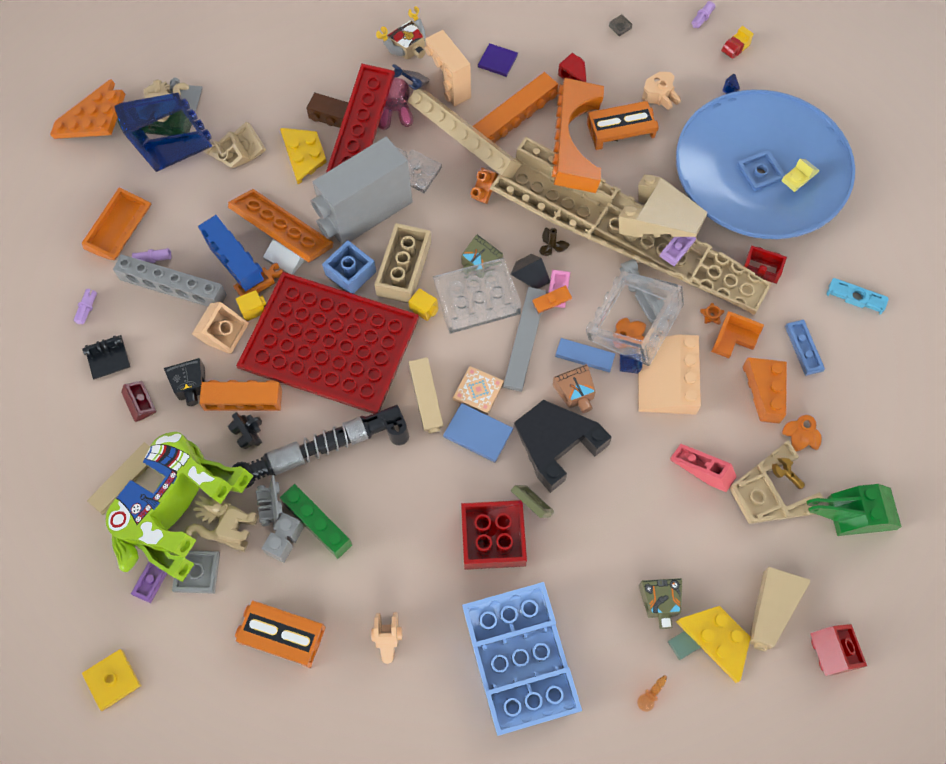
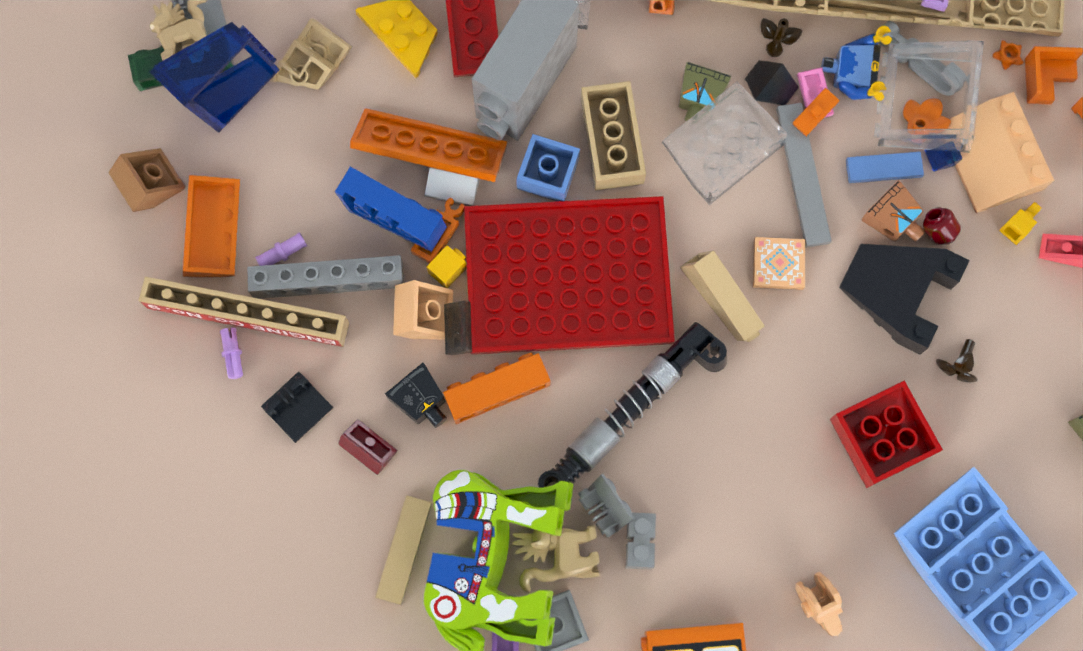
camera: 25 degrees left, 10 degrees up
orange wing [50,79,126,139] -> none
black hips [228,412,262,449] -> none
green brick [279,484,352,559] -> none
yellow brick [408,288,439,321] -> none
medium blue tile [443,403,513,463] -> none
olive tile [511,485,554,518] -> none
none -> medium nougat slope [108,148,185,212]
none -> tan brick [138,277,349,347]
none -> clear smoke plate [444,300,472,355]
none -> torso [821,26,892,101]
none -> dark red head [923,207,961,245]
none -> dark brown plant [936,339,978,383]
none -> yellow piece [999,202,1042,245]

